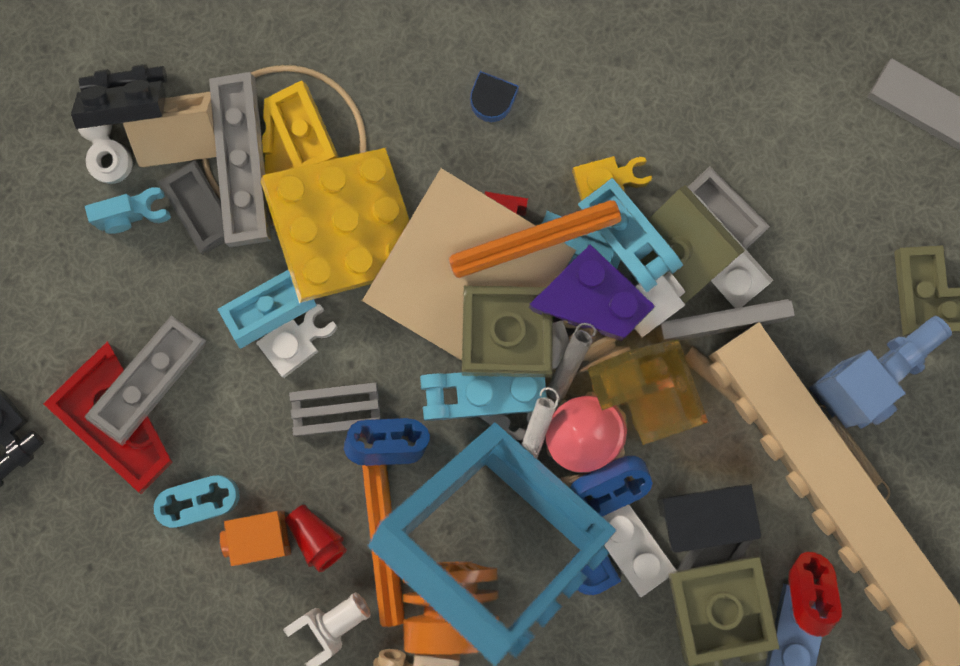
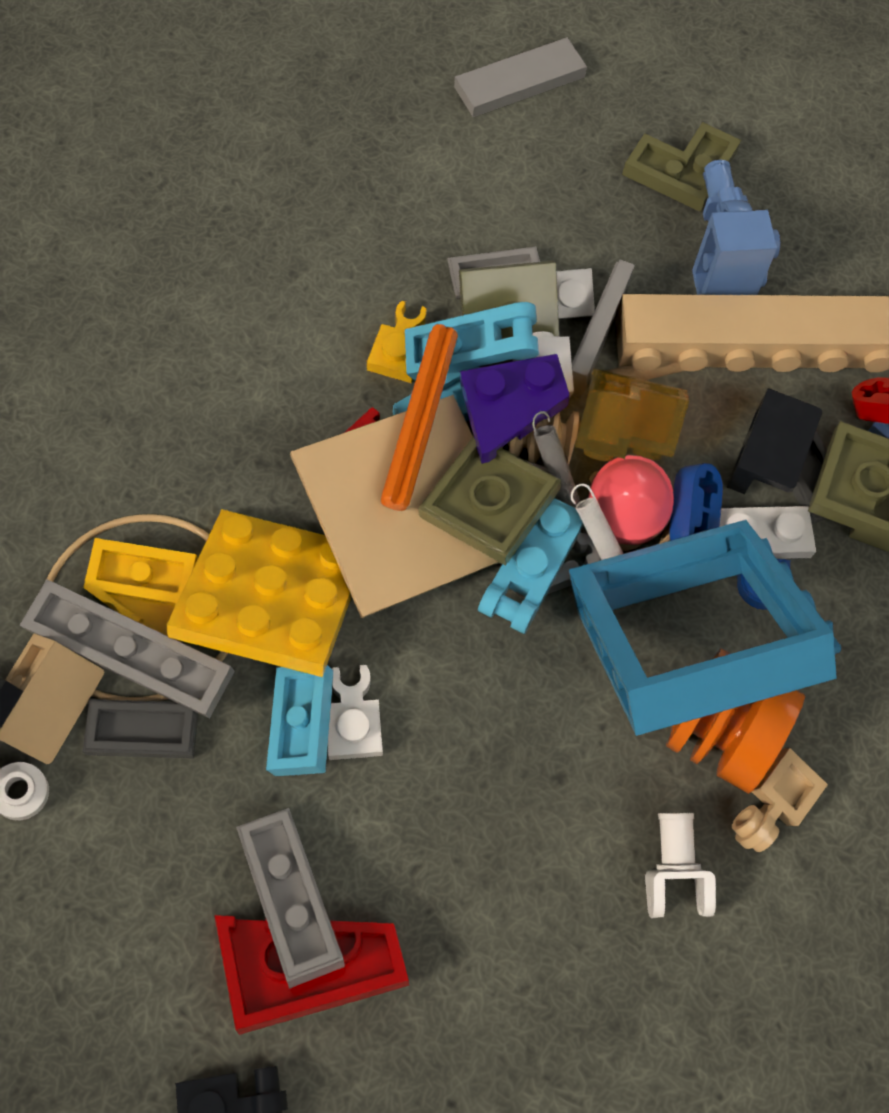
camera: 65 degrees left, 15 degrees down
medium azure plate [85,187,171,234] -> none
medium azure beam [154,475,240,528] -> none
orange brick [220,511,291,566] -> none
red cone [284,504,347,572] -> none
light grey tile [289,383,381,437] -> none
blue beam [344,418,430,466] -> none
orange axle [362,465,405,627] -> none
black tile [470,71,519,122] -> none

